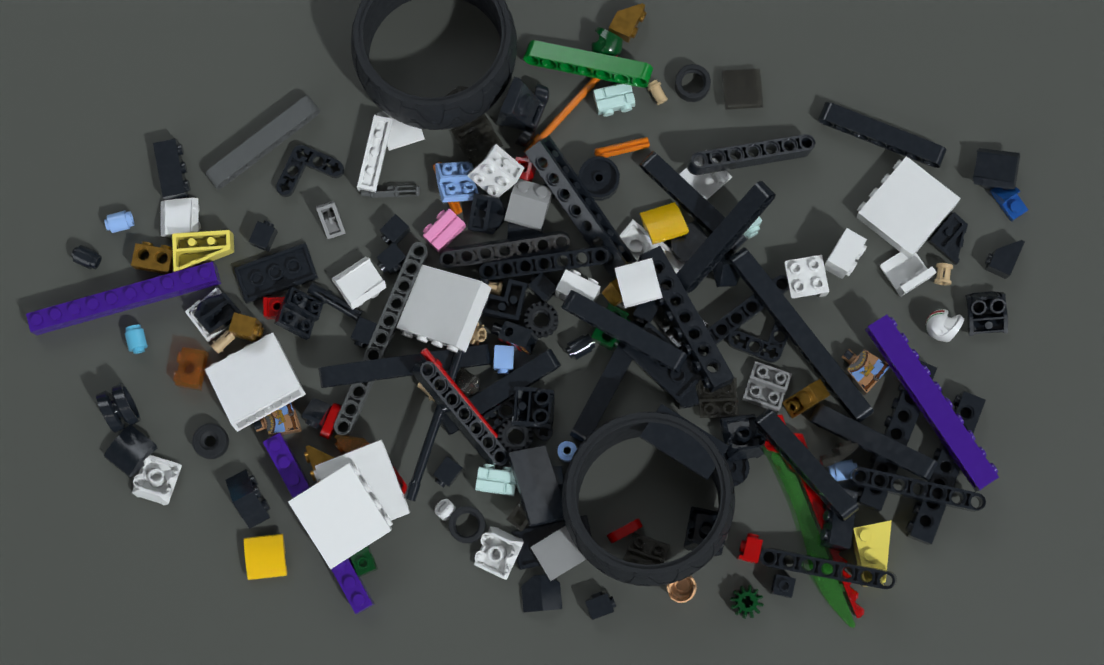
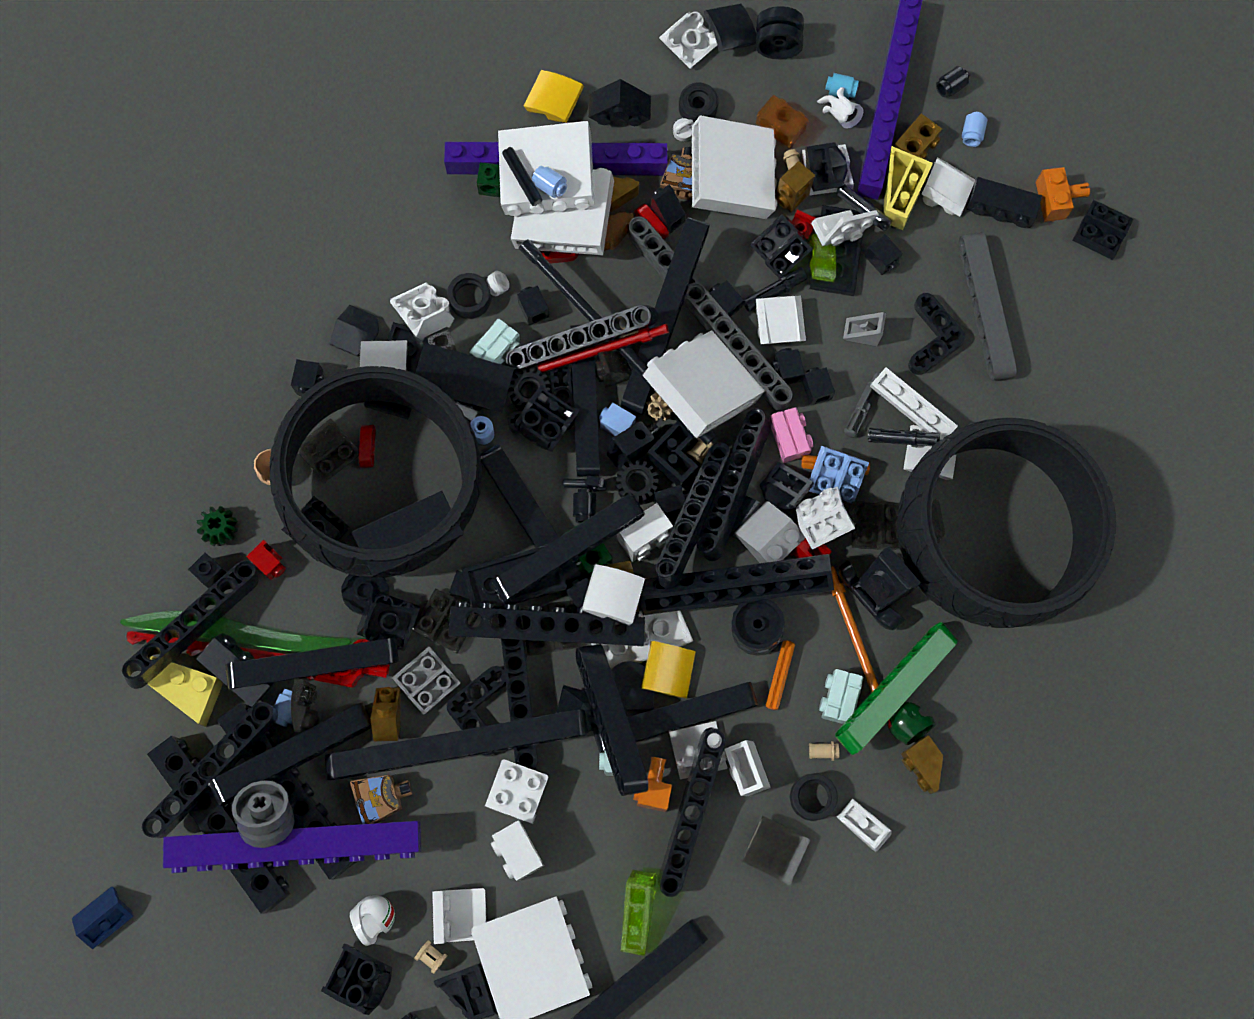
camera: 115 degrees right, 5 degrees down
none -> dark blue panel [72,886,134,949]
none -> dark grey wheel [232,781,295,848]
none -> black axle [502,147,542,206]
none -> light blue brick [532,166,567,198]
none -> black bar [563,476,607,492]
none -> clear neon green slope [621,870,657,956]
none -> orange brick [633,757,672,812]
none -> white tile [673,118,694,142]
none -> white brick [724,740,771,796]
none -> clear neon green slope [810,234,836,282]
none -> white bracket [811,210,879,246]
none -> white piece [817,87,864,128]
none -> black axle [837,184,892,231]
none -> white slope [837,799,891,852]
none -> black pin [868,427,940,448]
none -> orange brick [1036,167,1090,222]
none -> black slope [1072,200,1134,260]

